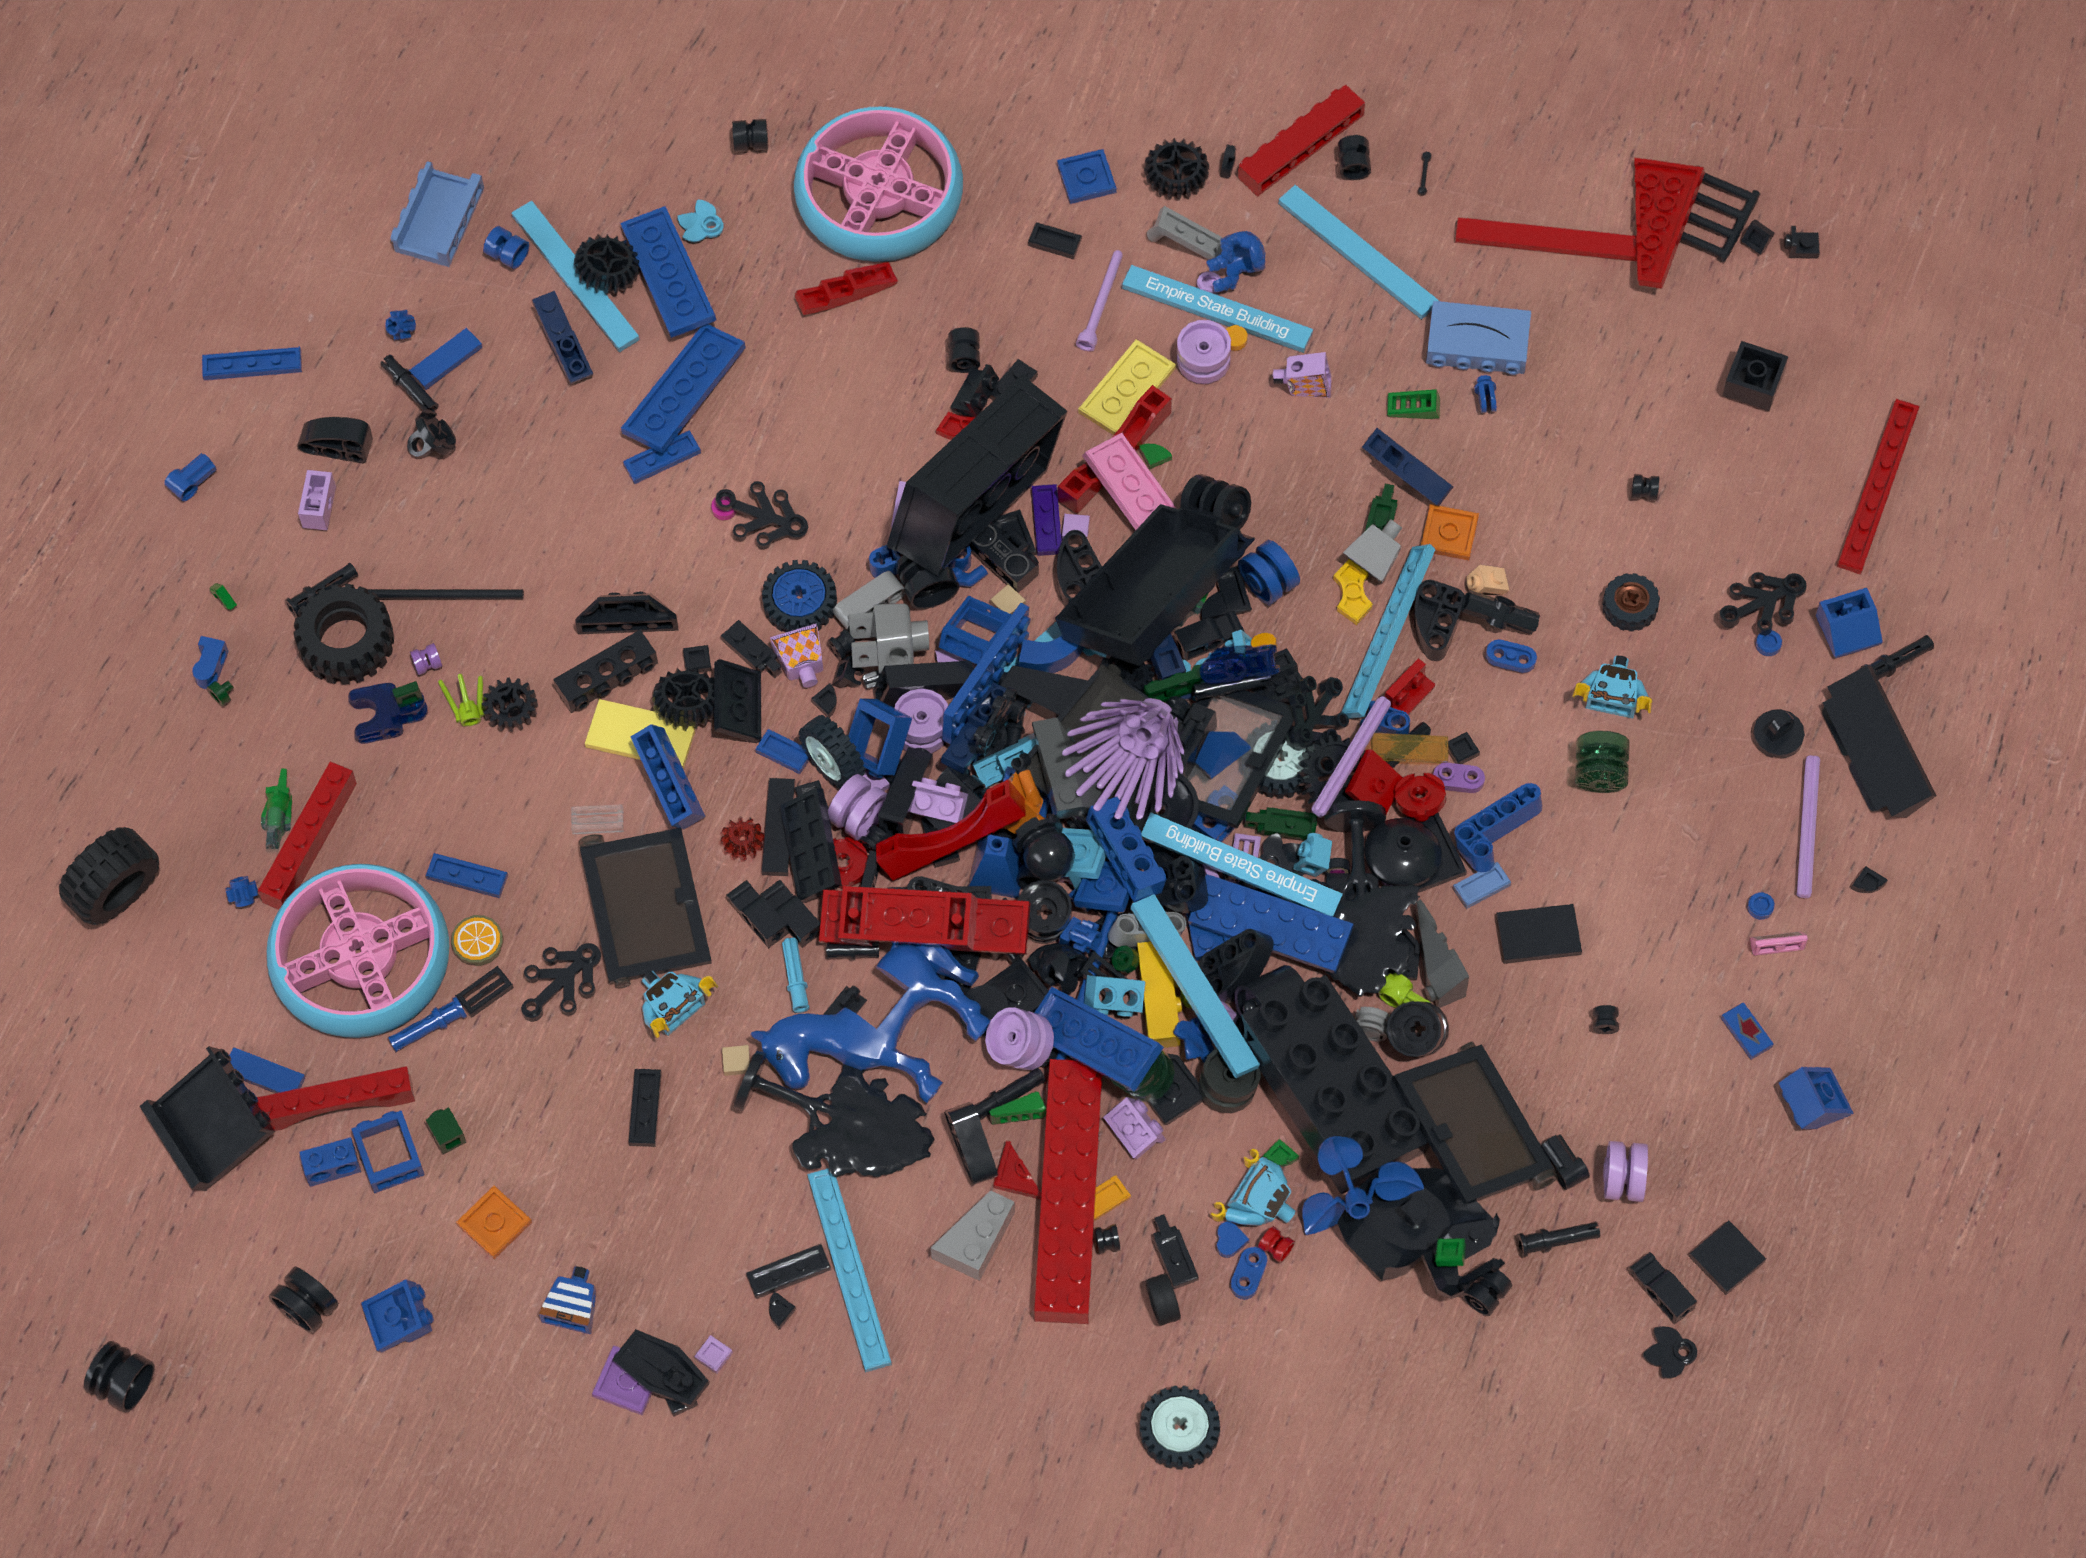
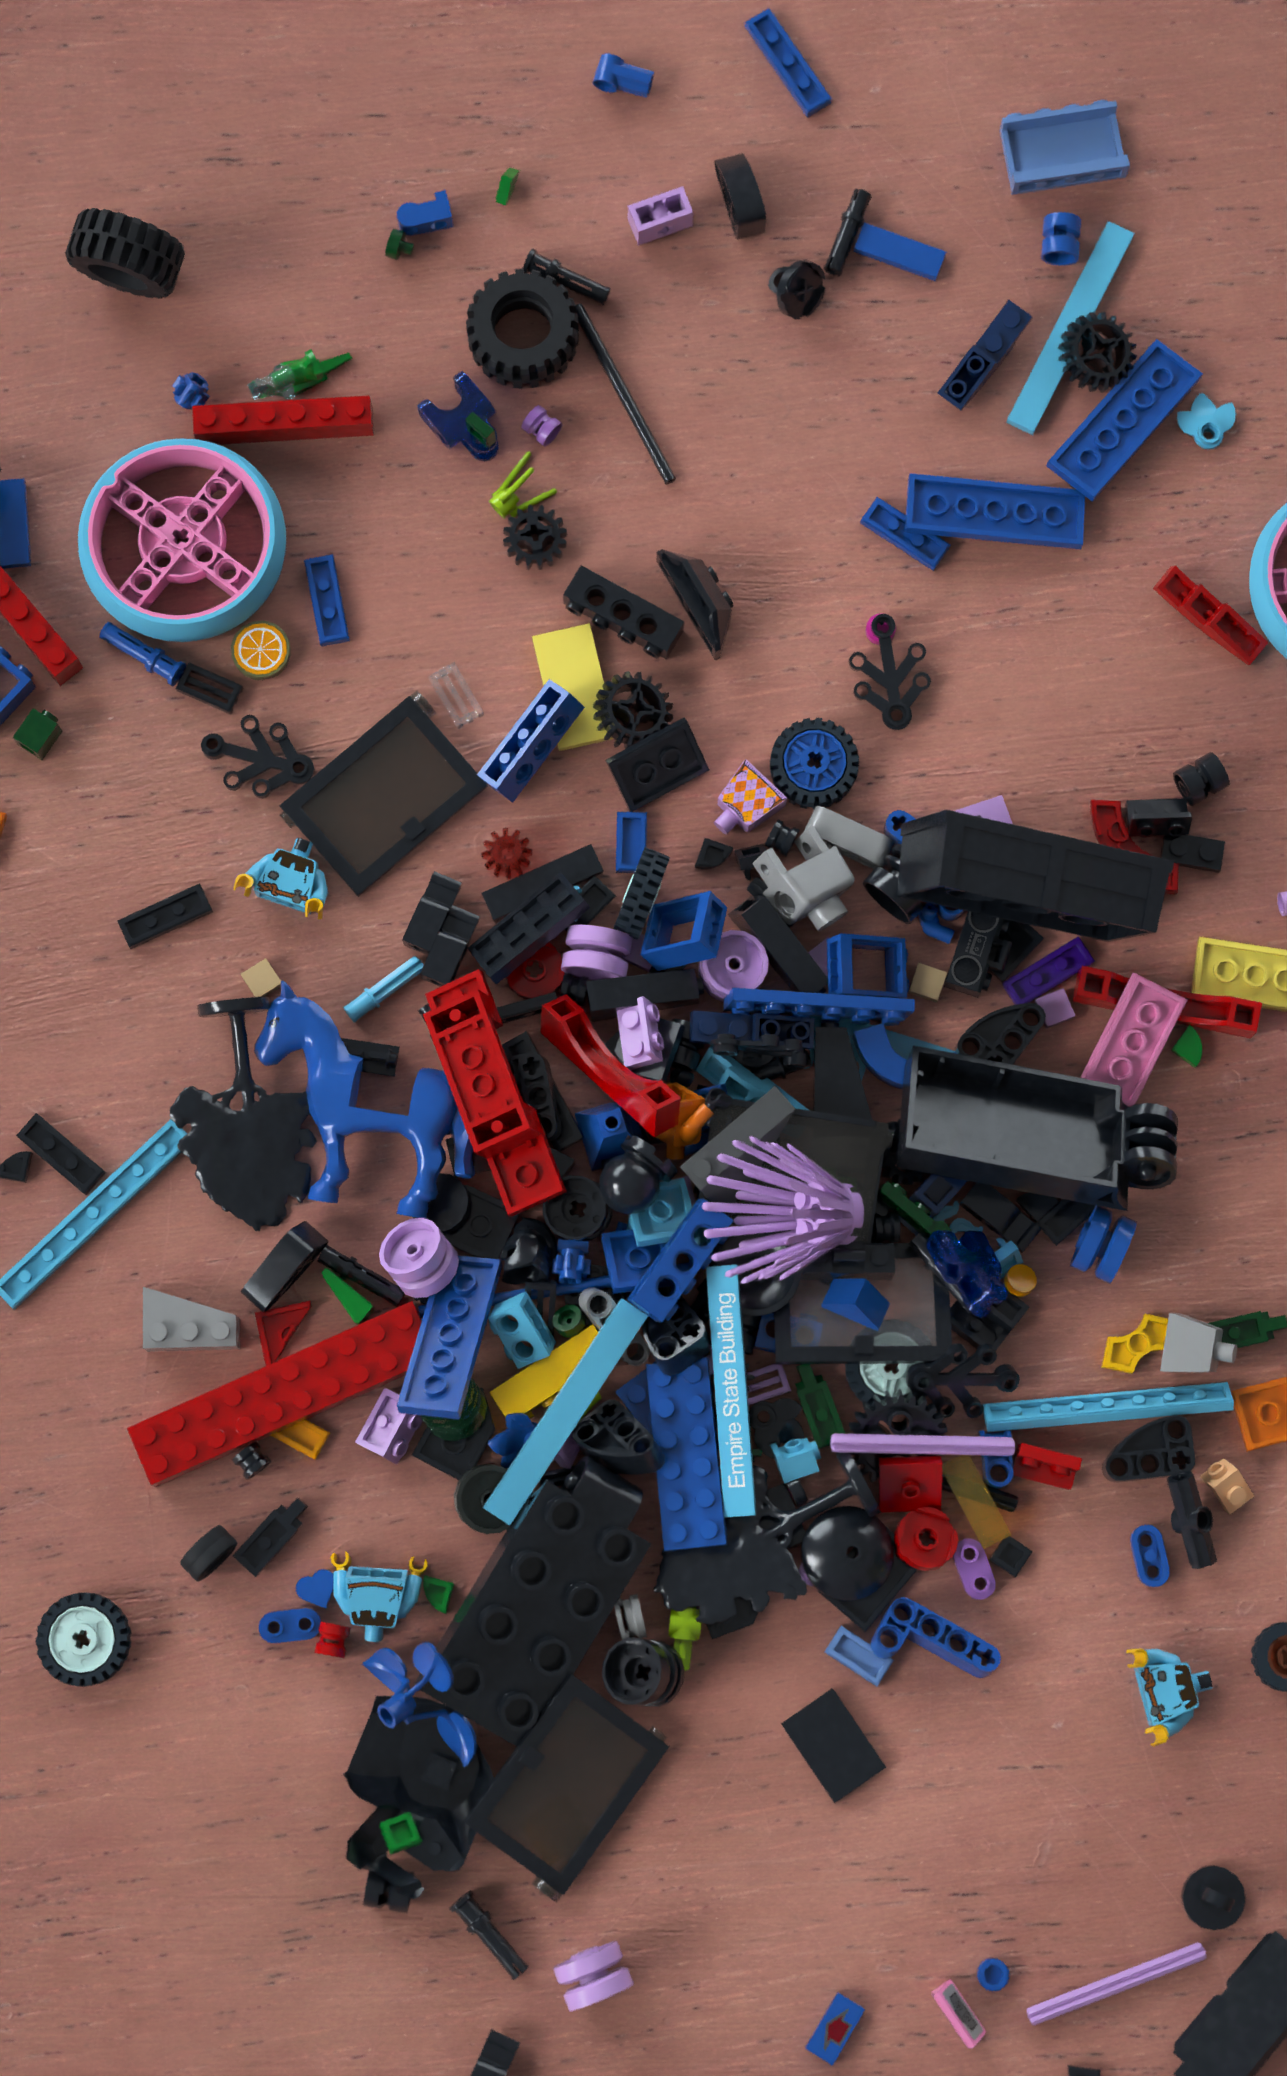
camera: 60 degrees right, 15 degrees up
blue gear [385,310,416,340] -> none
black tile [683,645,712,673] -> none
black hinge [721,620,782,679] -> none
dark grey wedge [1415,899,1469,1008] -> none
black piece [1541,1134,1590,1190] -> none
clear green wheel [1575,731,1630,793] -> none
black wheel [1593,1005,1619,1034] -> none

